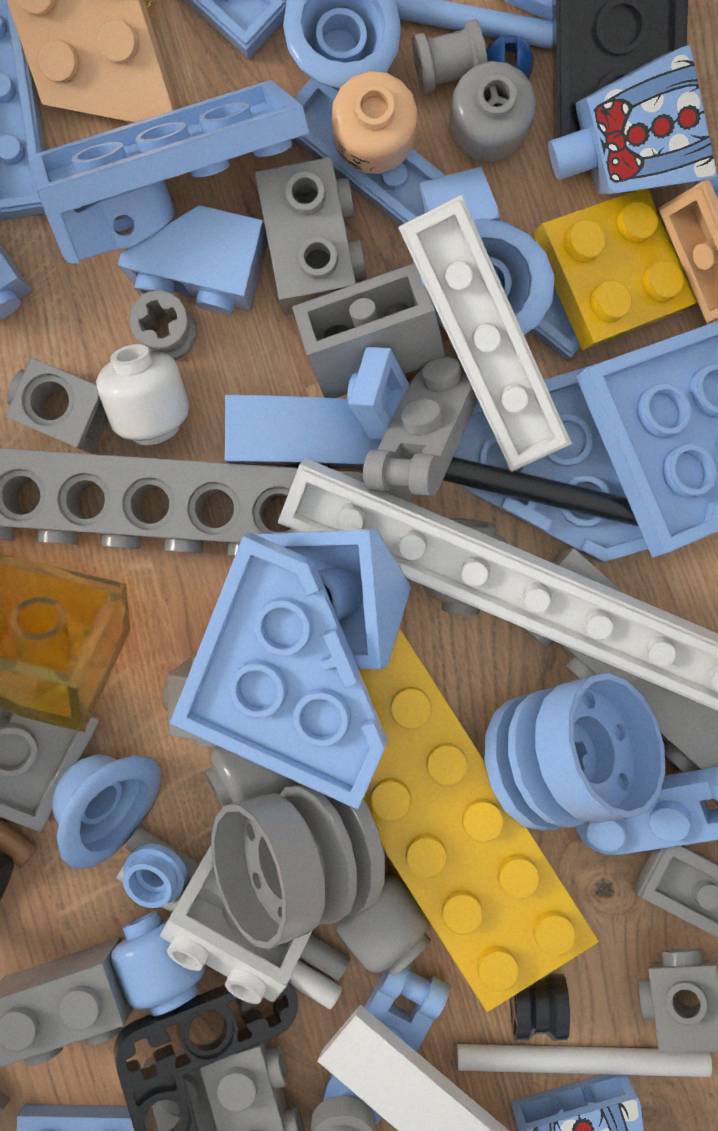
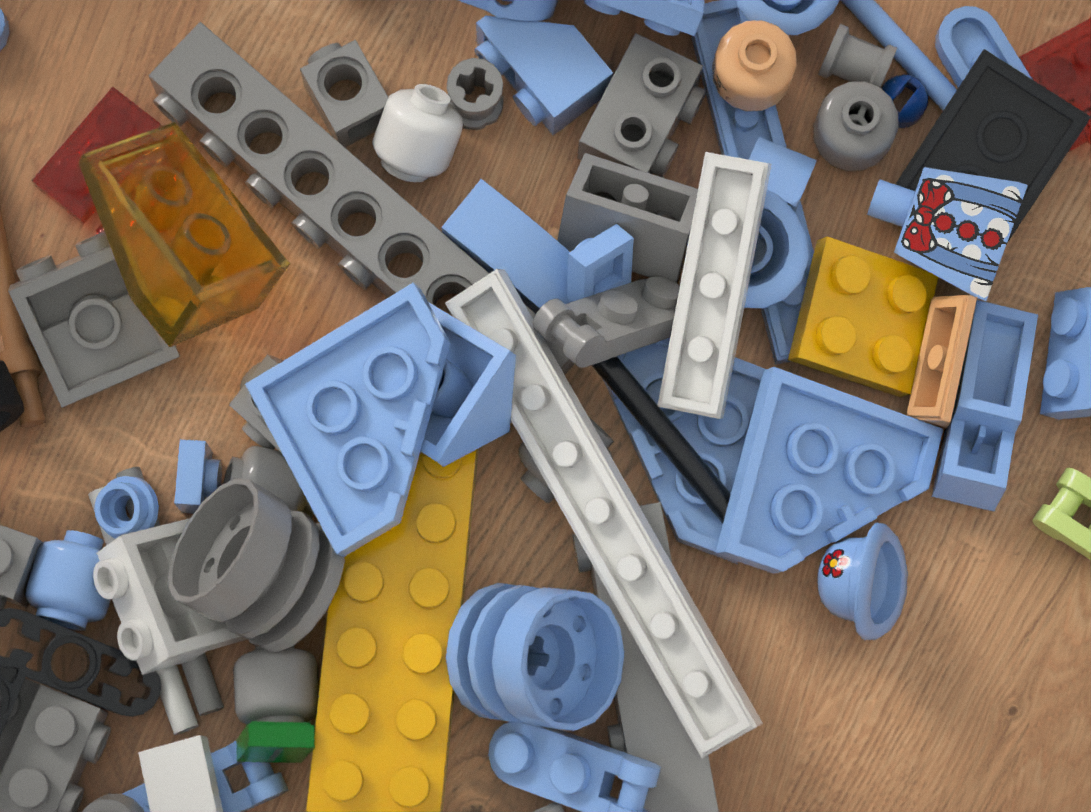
camera: 30 degrees right, 10 degrees down
light blue hat [52,754,161,869] -> none
none -> light blue plate [174,439,222,514]
none -> green tile [236,721,315,763]

